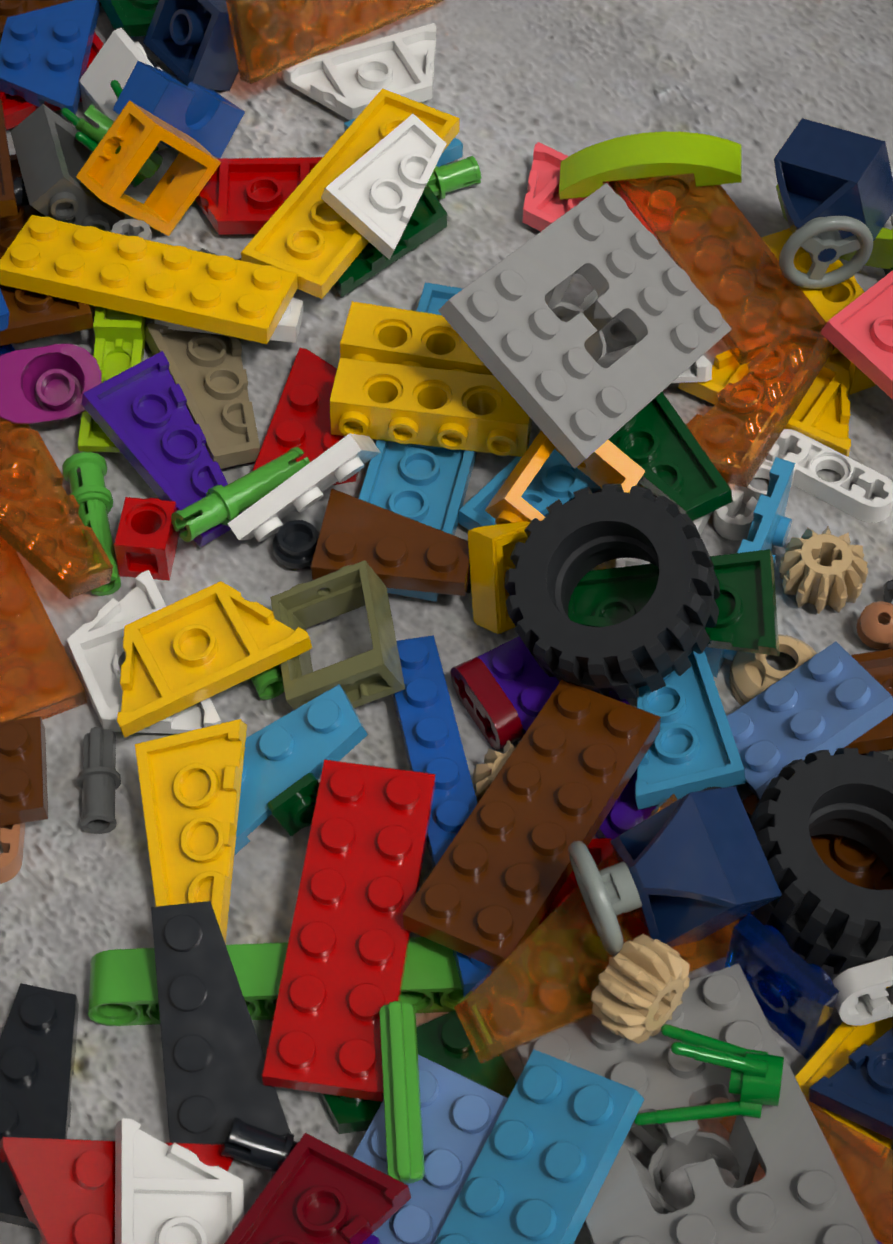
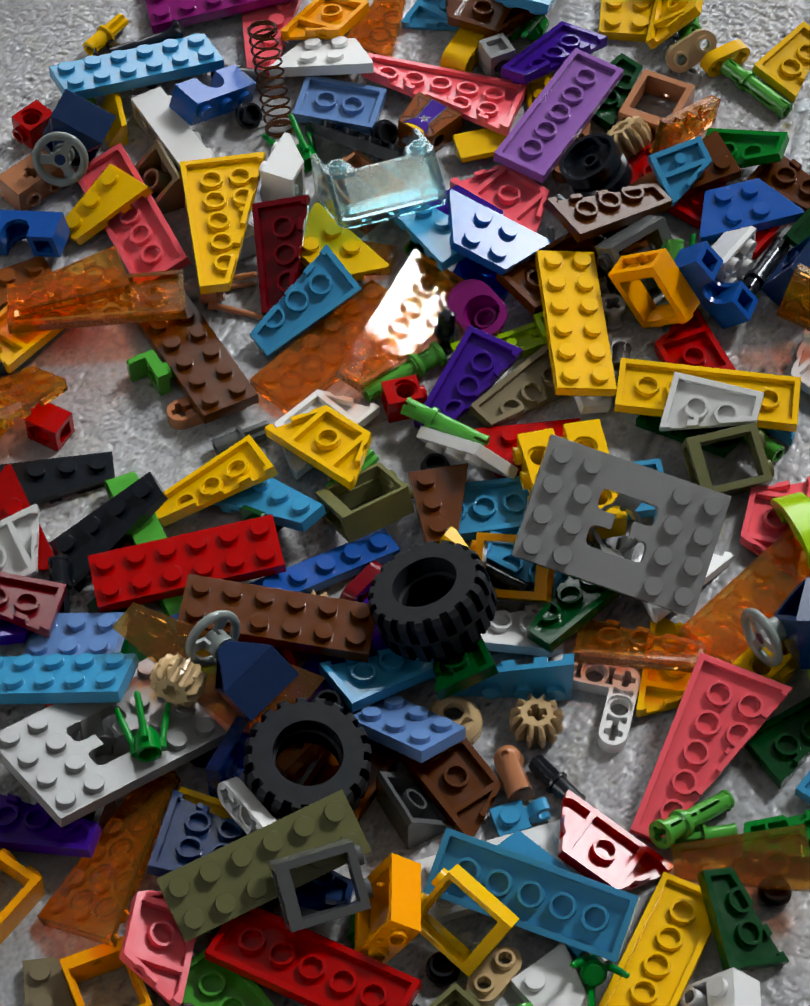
camera: 70 degrees right, 0 degrees up
bright green axle [379,1001,425,1184] -> none
none -> black axle [434,308,458,355]
none -> olive window [680,422,774,496]

